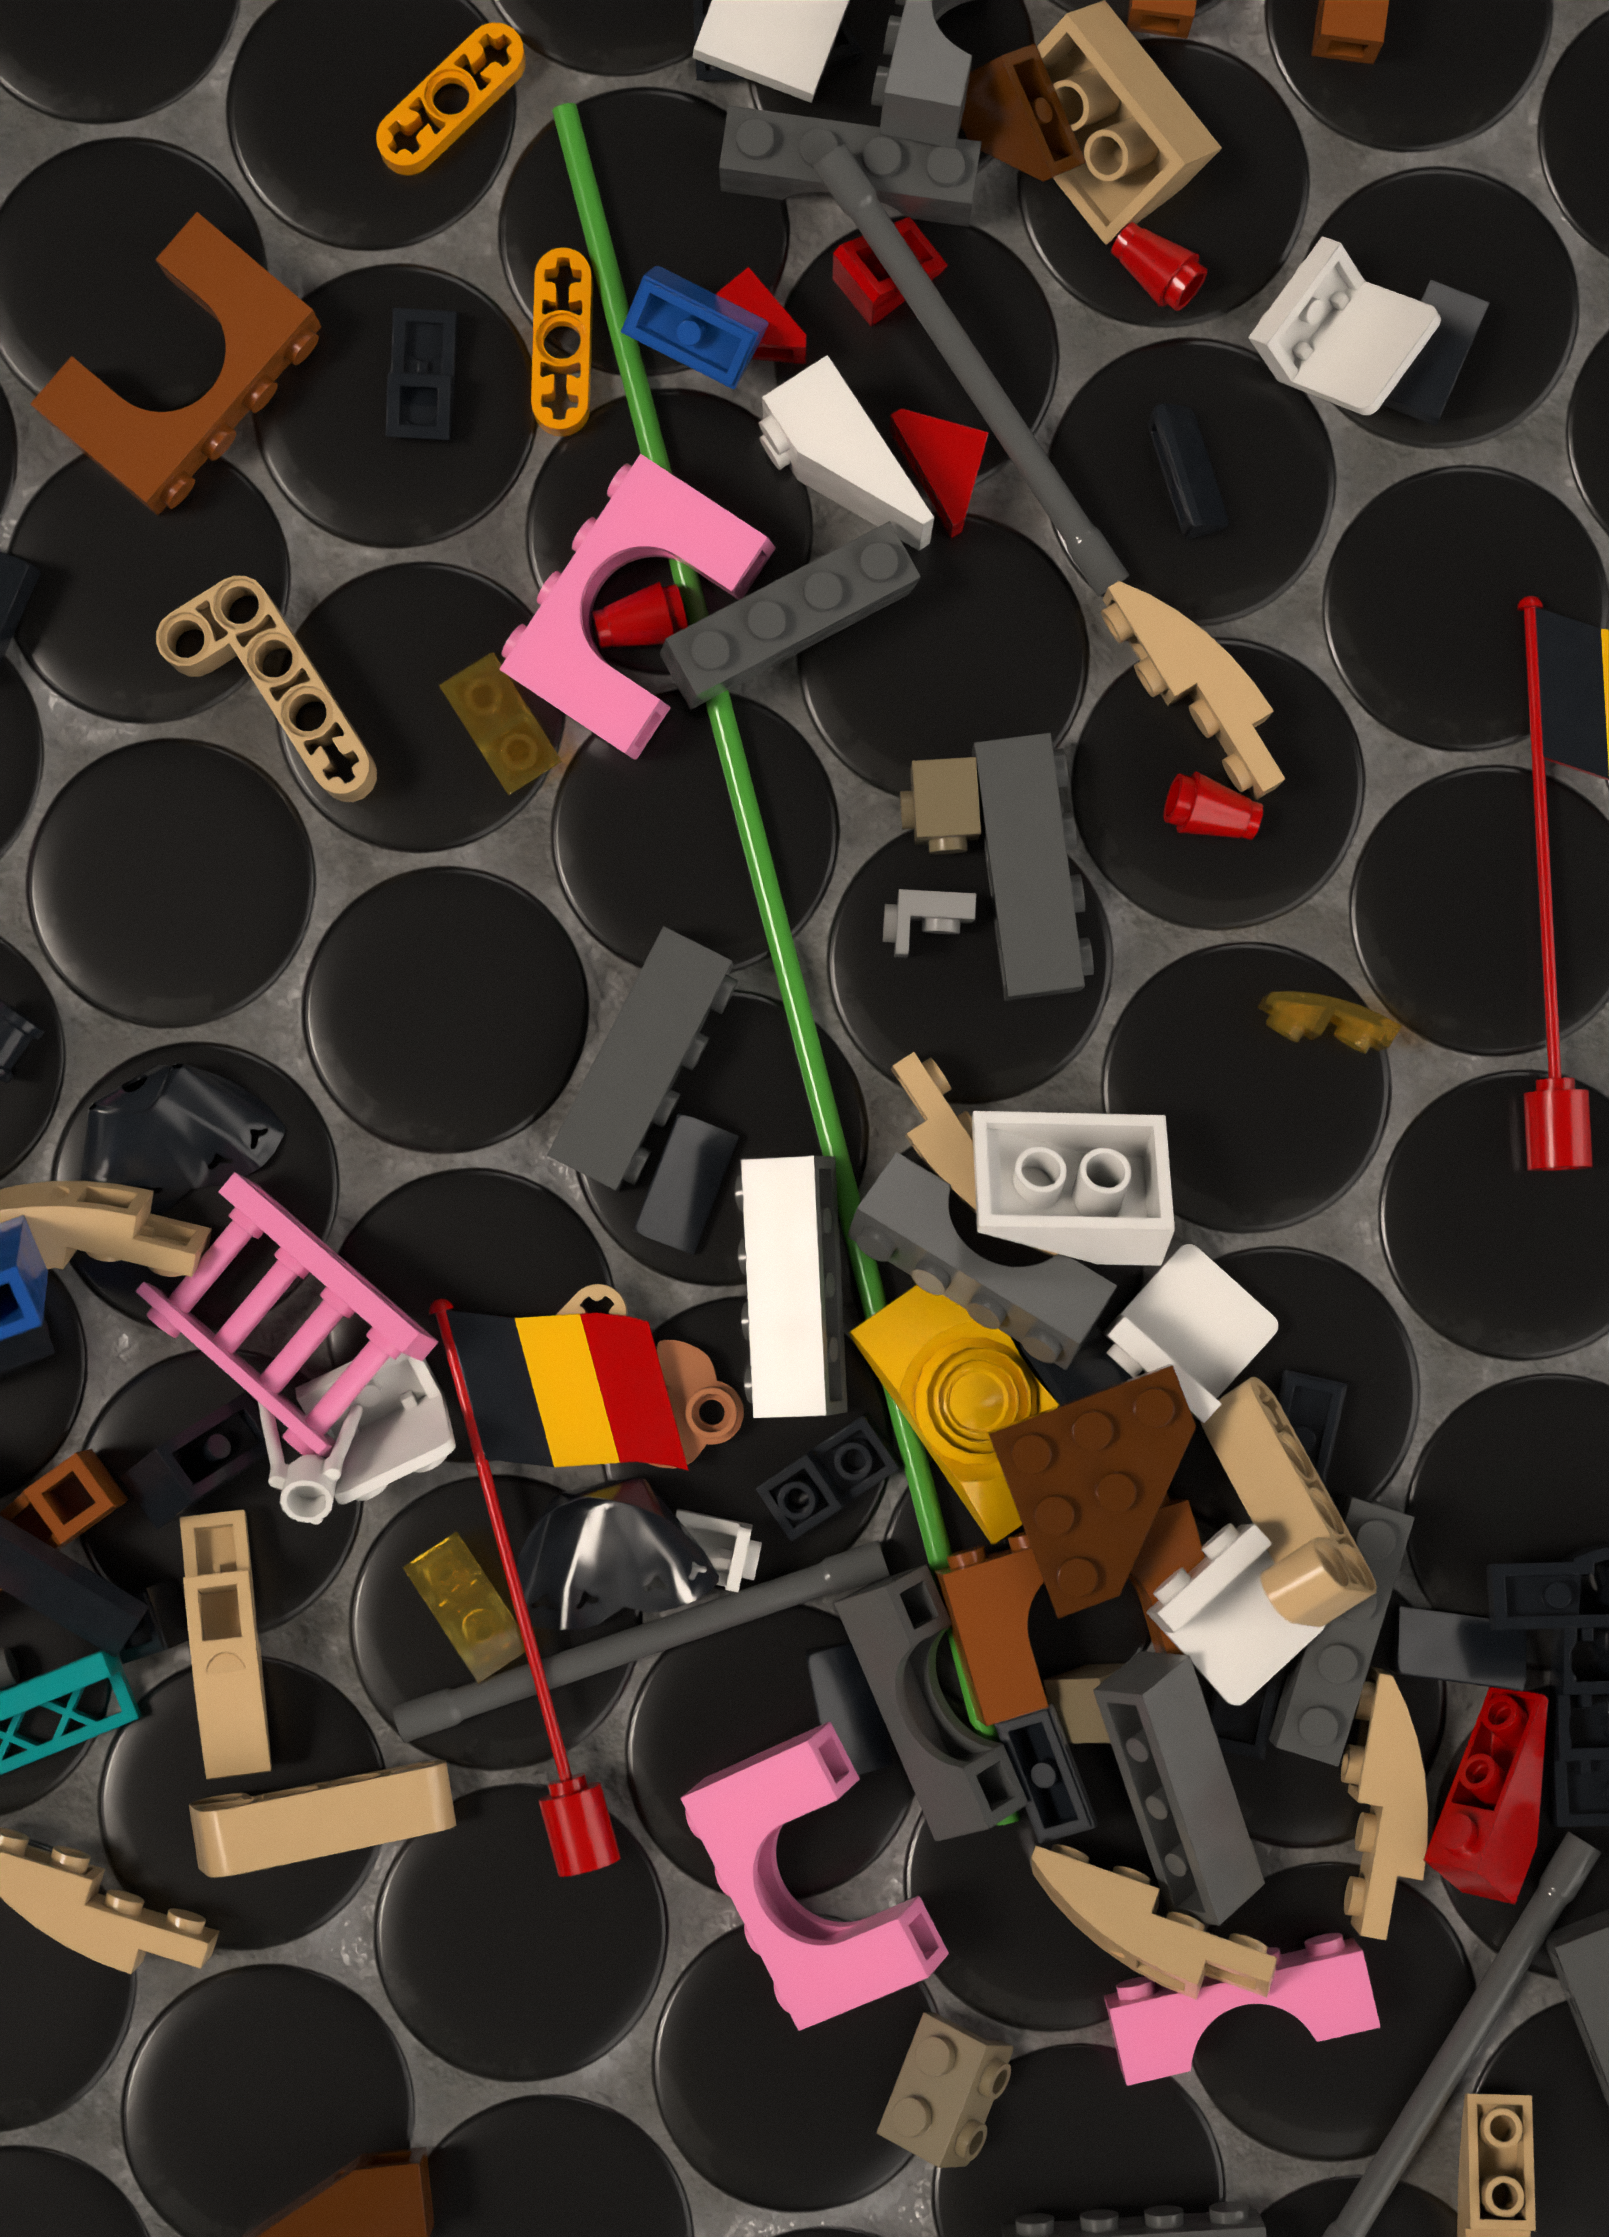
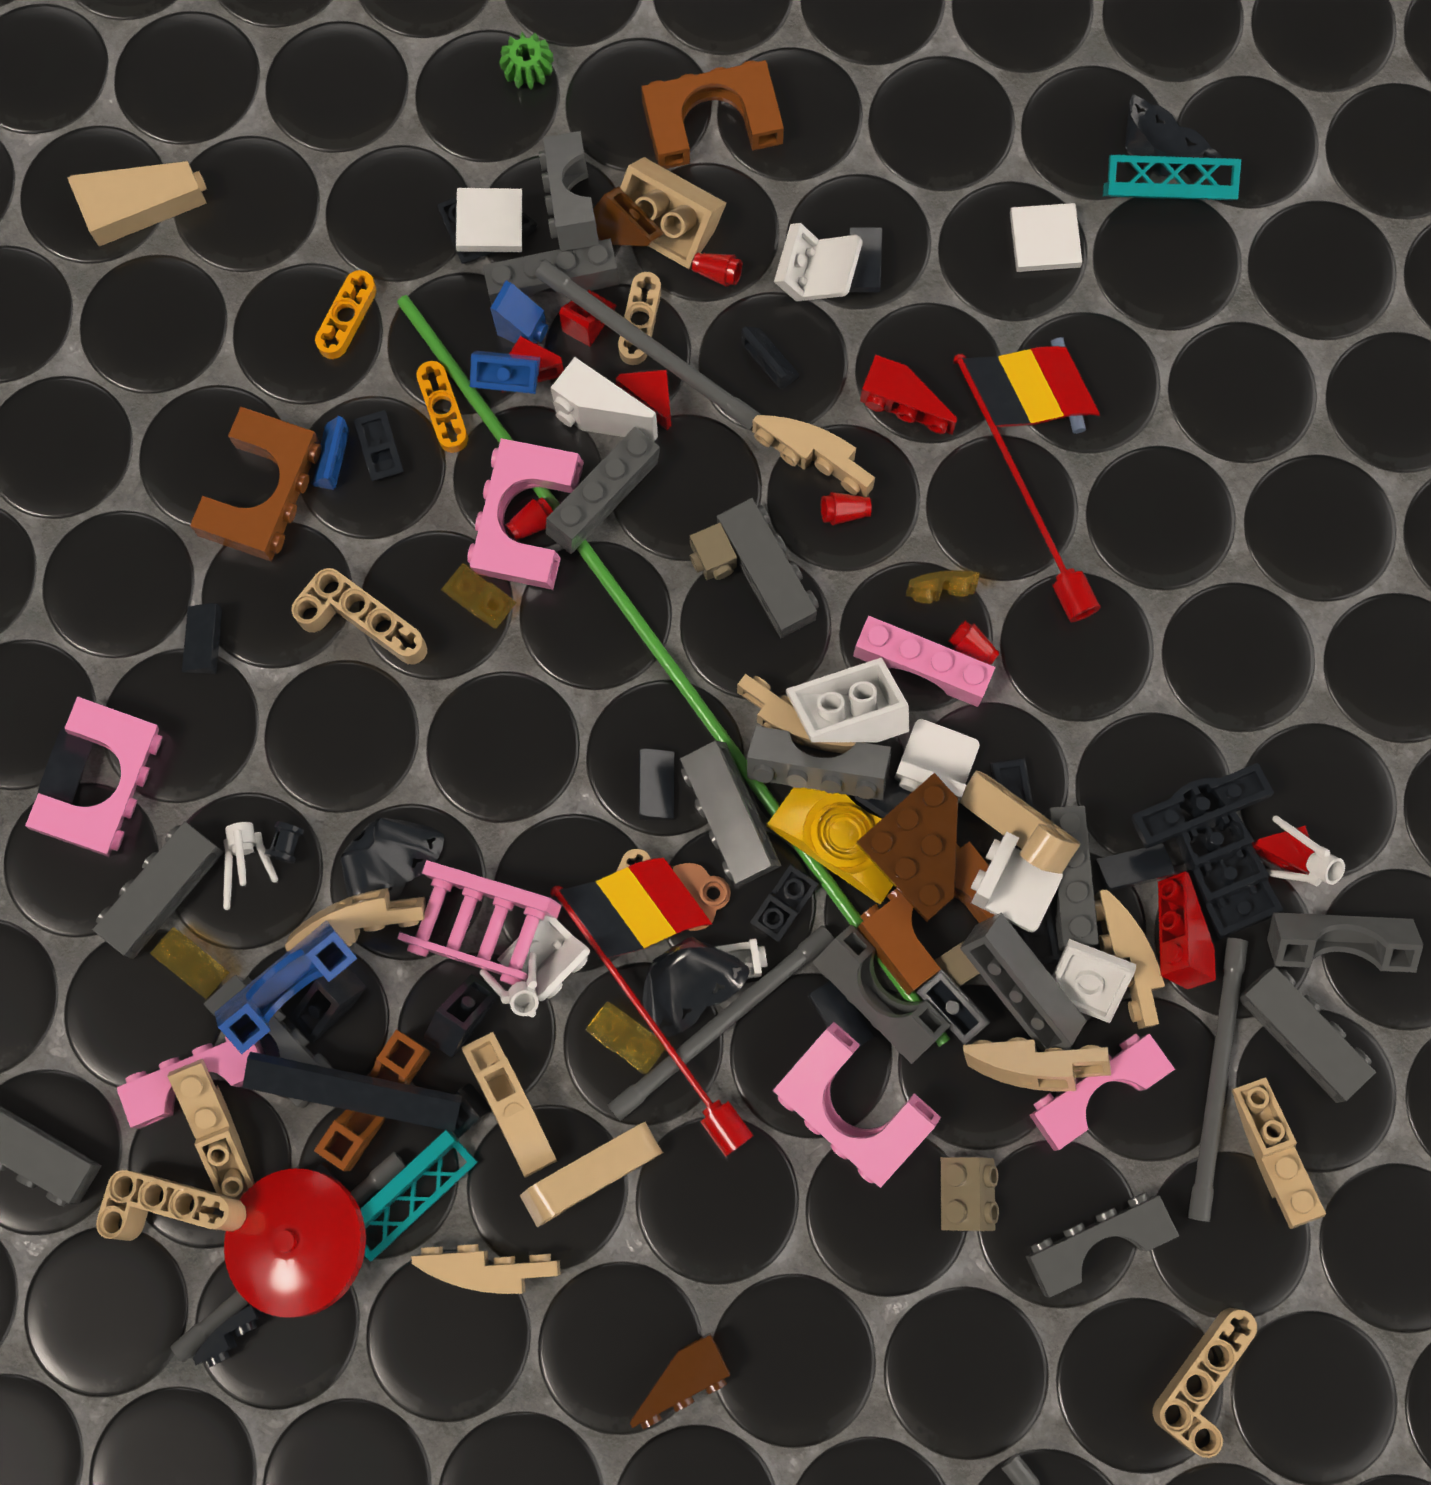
camera: 20 degrees left, 10 degrees down
dark grey brick [547,926,738,1191] -> none
light grey bracket [883,889,976,958] -> none
none -> blue slope [311,416,350,490]
none -> blue slope [490,281,548,344]
none -> tan beam [618,272,661,365]
none -> bright pink arch [853,615,995,707]
none -> red slope [860,355,957,434]
none -> red cone [948,620,1000,665]
none -> white tile [1052,939,1136,1023]

